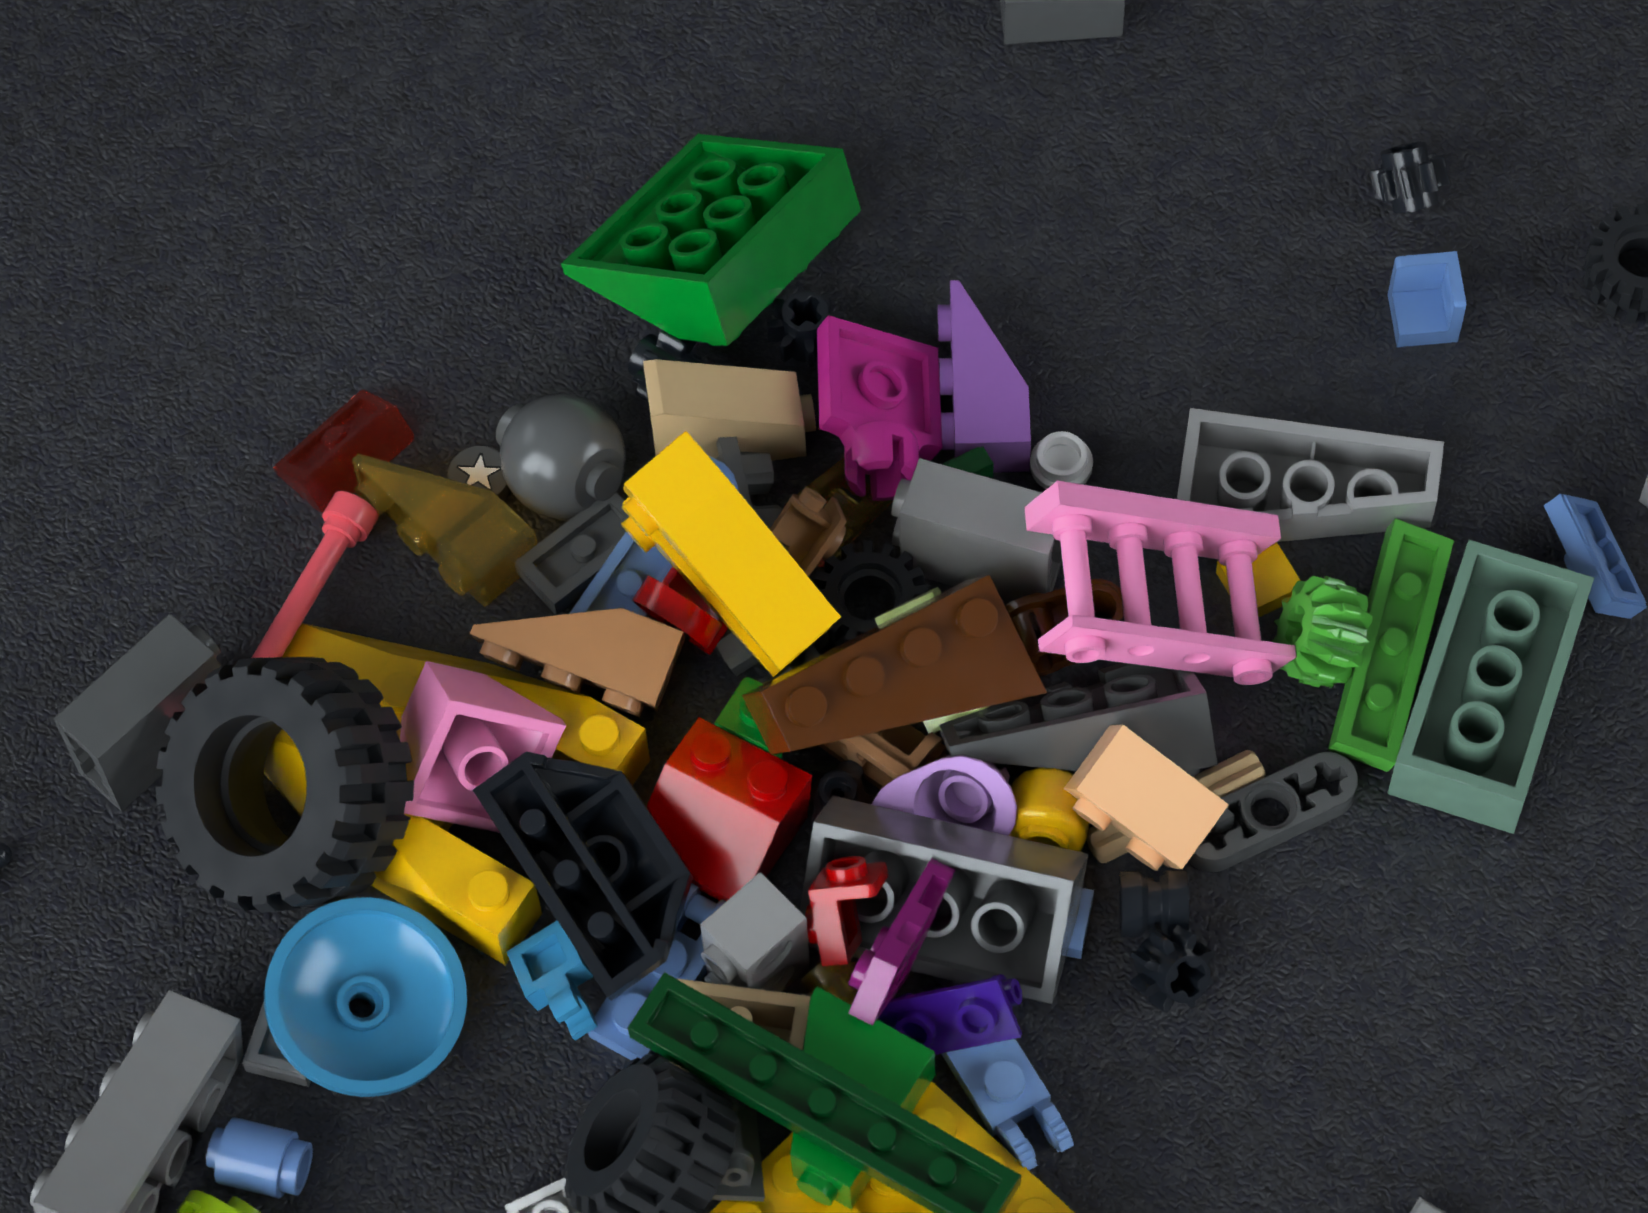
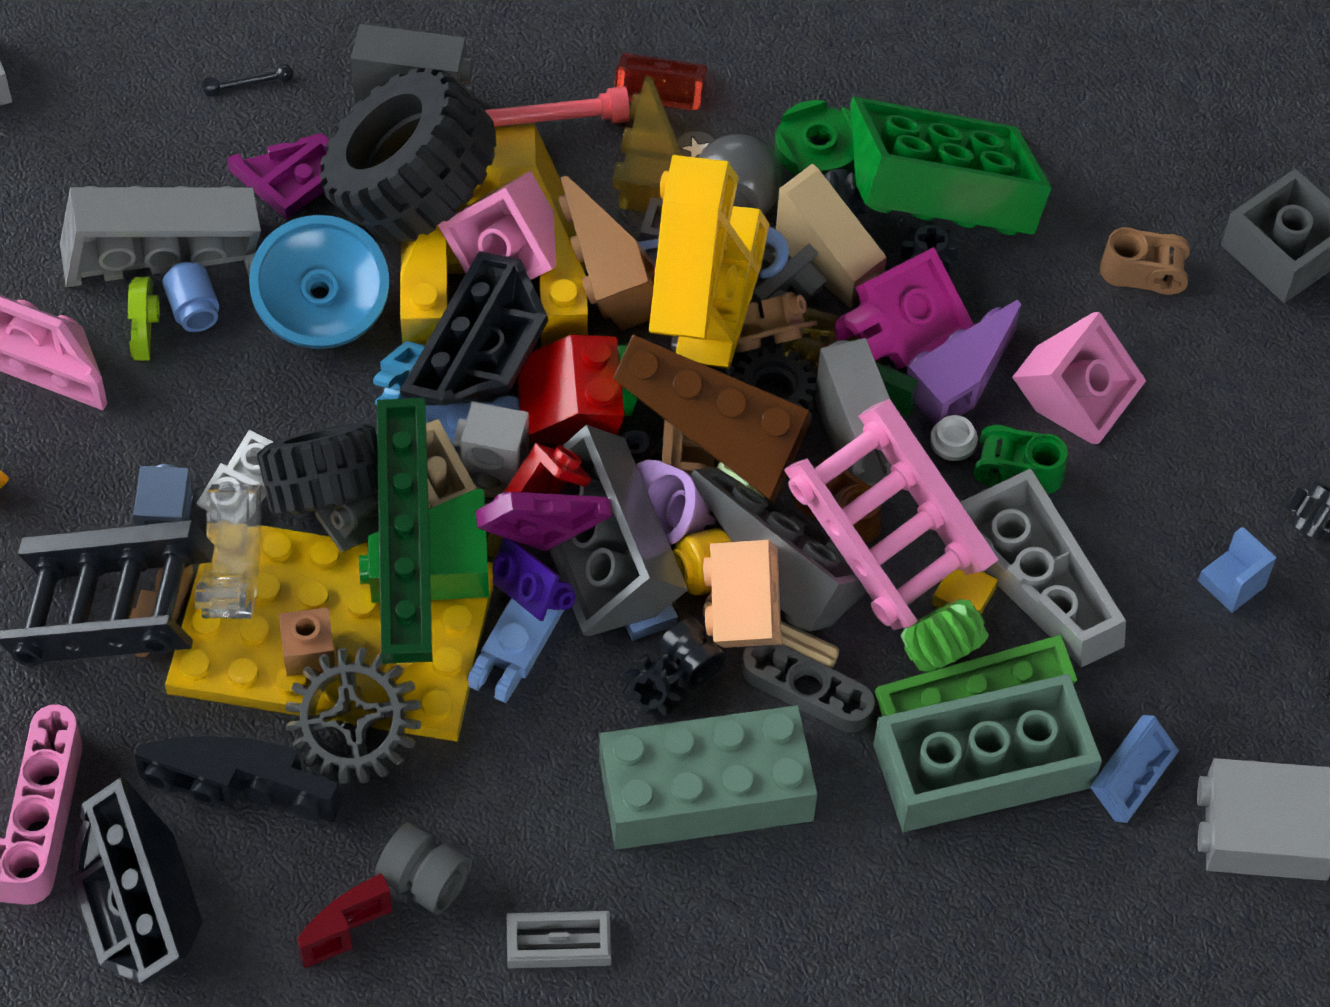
camera: 50 degrees right, 5 degrees down
none -> magenta wing [227,133,329,220]
none -> sand green brick [599,705,817,850]
none -> green plate [774,100,855,177]
none -> green piece [973,425,1068,494]
none -> bright pink slope [1012,312,1146,444]
none -> medium nougat piece [1099,227,1190,295]

